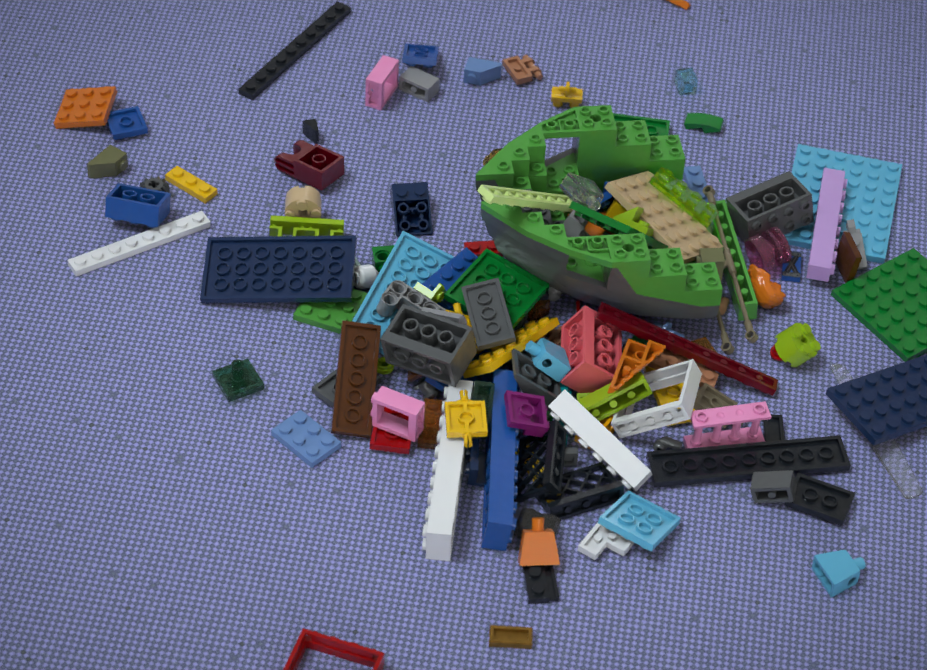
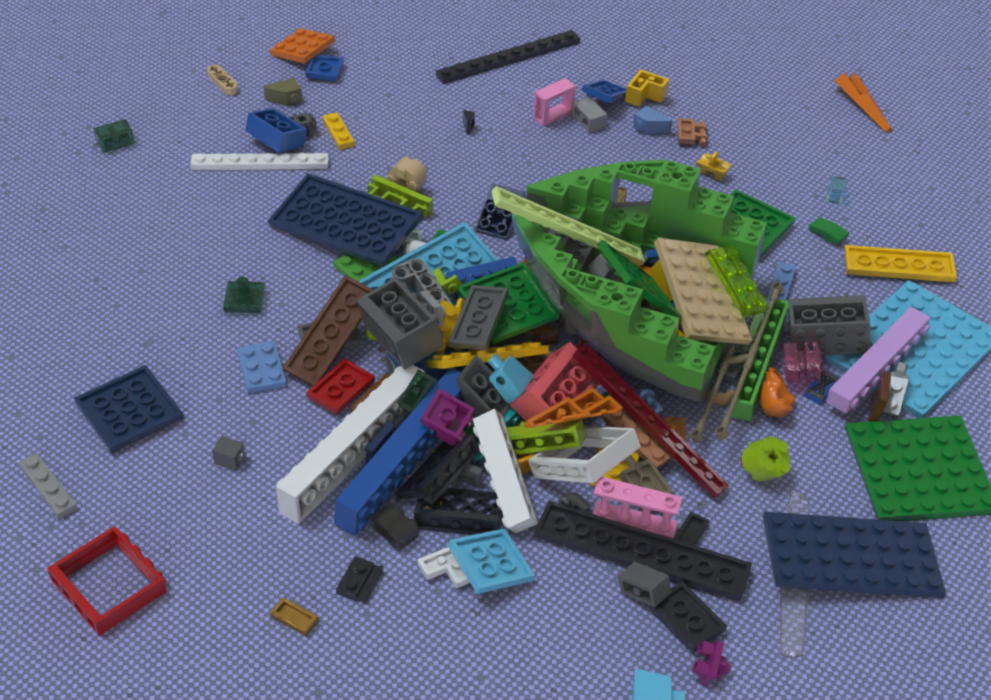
camera: 30 degrees right, 0 degrees up
dark red brick [274,140,344,191] -> none
bright pink window [371,386,425,442] -> none
yellow plate [444,390,488,448] -> none
orange torso [518,517,560,566] -> none
clear torso [559,172,604,211] -> none
lime slope [613,207,654,237] -> none
olive slope [695,248,725,282] -> none
none -> light grey plate [18,453,78,520]
none -> dark blue plate [74,365,184,453]
none -> tan beam [207,64,238,96]
none -> dark grey brick [212,436,247,470]
none -> yellow brick [625,69,670,106]
none -> magenta hips [692,640,731,686]
none -> yellow plate [844,245,957,282]

